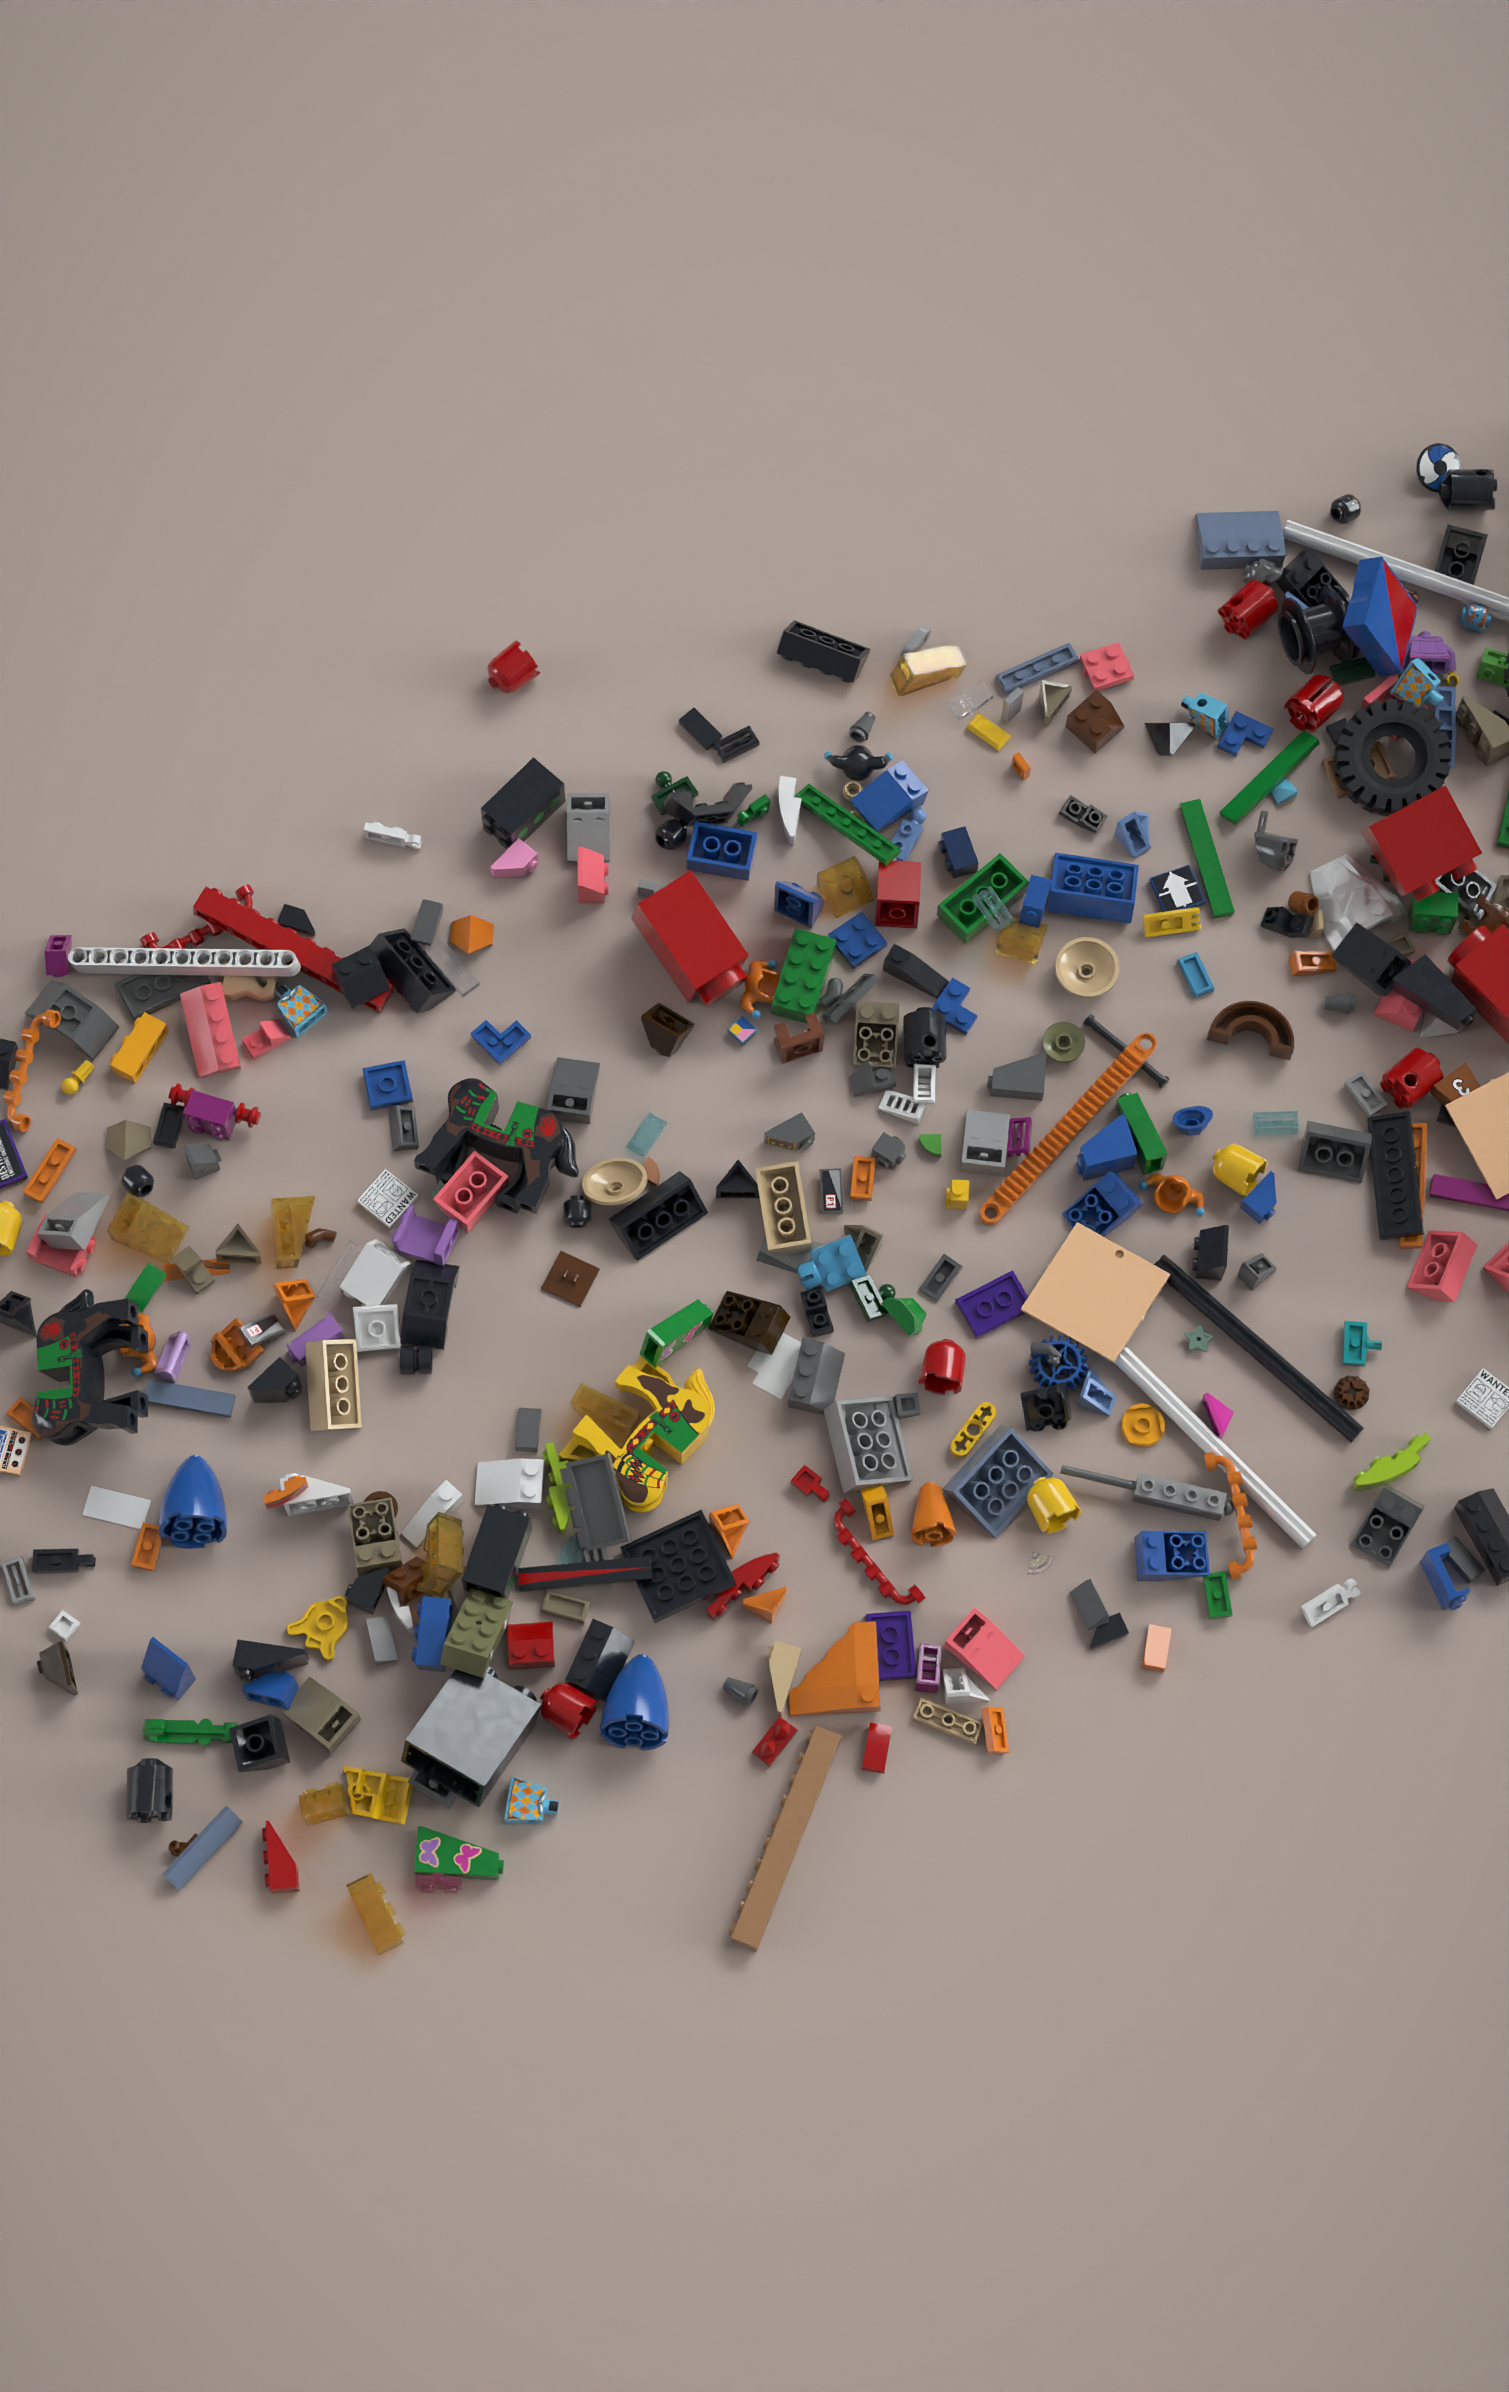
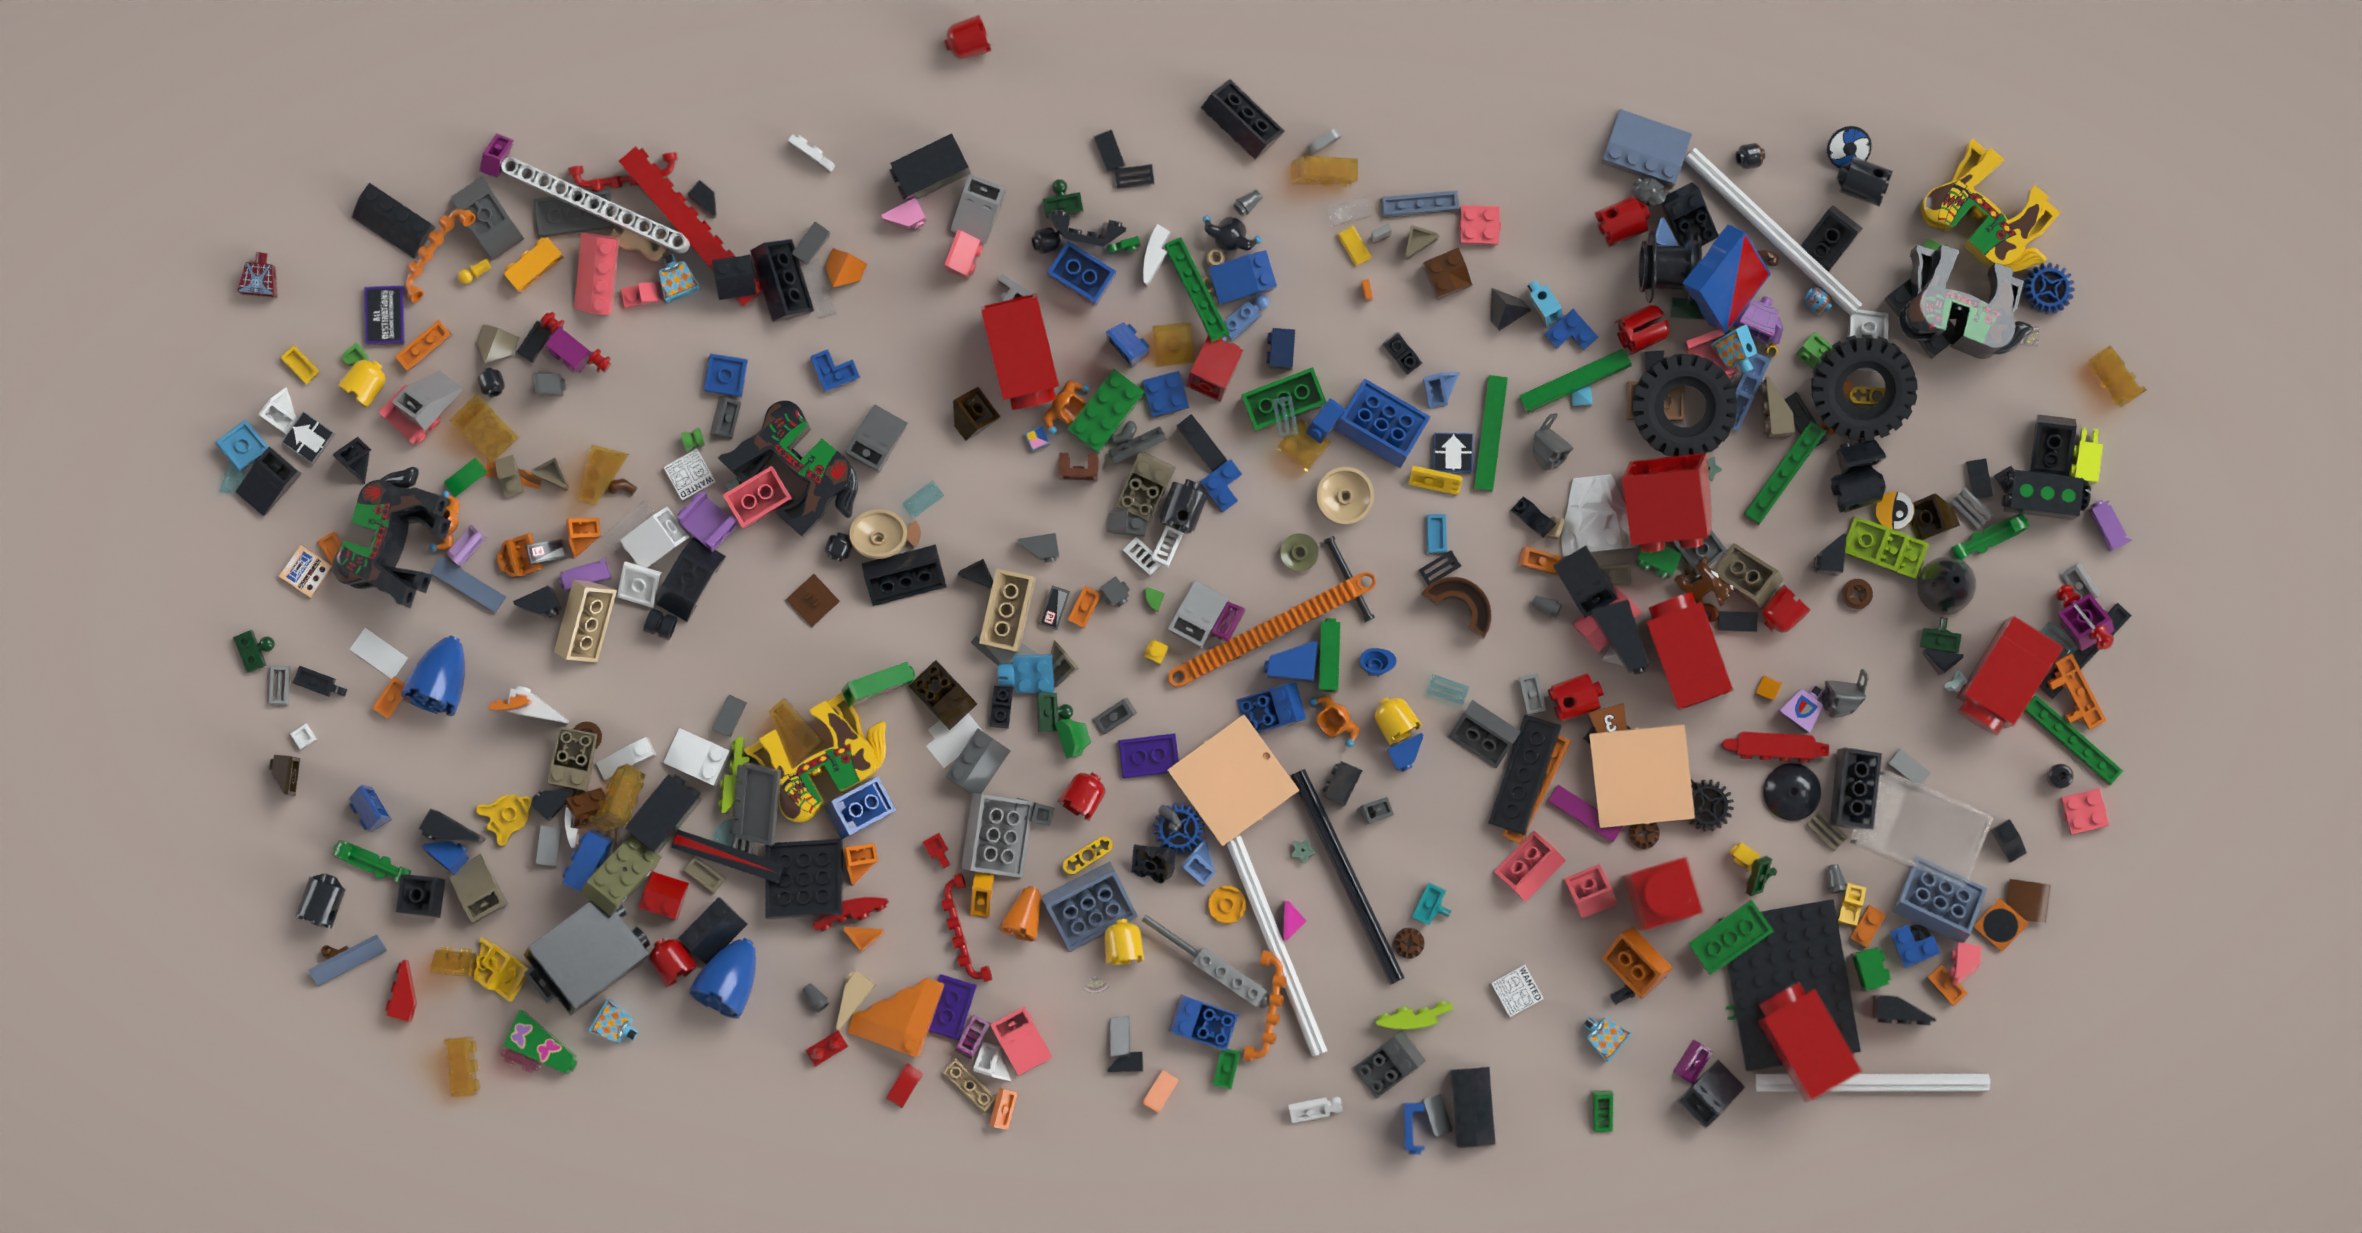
camera: 30 degrees right, 15 degrees up
medium nougat brick [728,1725,842,1952] -> none
dark grey slope [987,1053,1047,1101] -> none
dark orange brick [1288,891,1319,915] -> none
none -> bright green wheel [681,428,705,451]
none -> blue slope [823,777,896,839]
none -> black tile [1419,550,1461,586]

